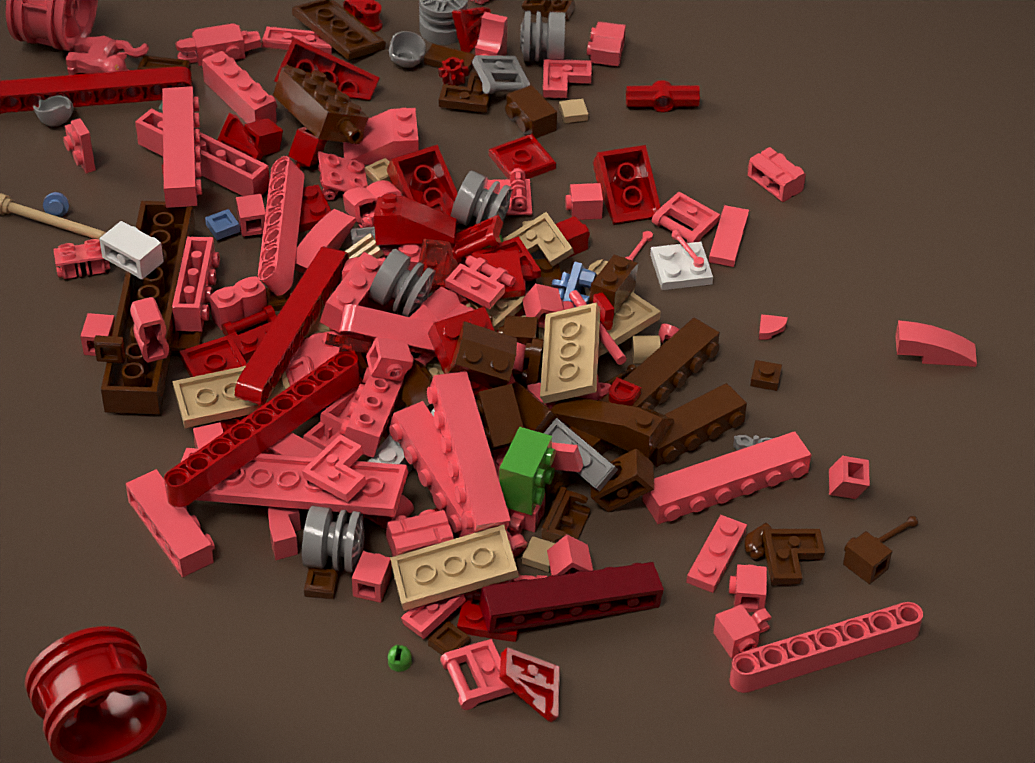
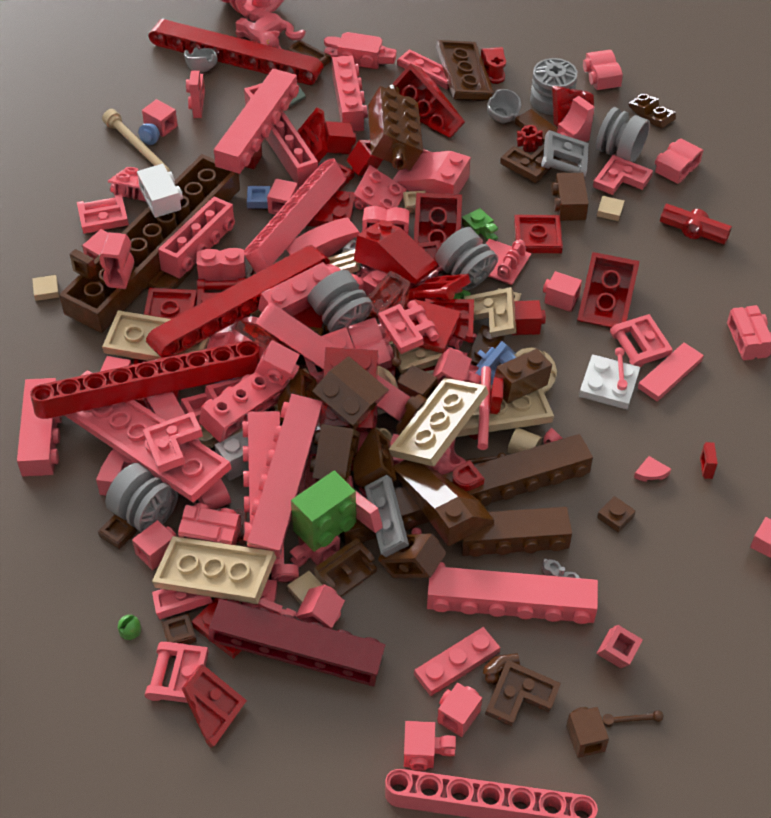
camera: 30 degrees right, 5 degrees up
coral hinge [625,231,653,261] -> none
none -> tan tile [32,275,59,301]
none -> coral plate [77,194,129,234]
none -> coral brick [142,99,178,137]
none -> bright green plate [462,208,498,241]
none -> red tile [700,442,718,479]

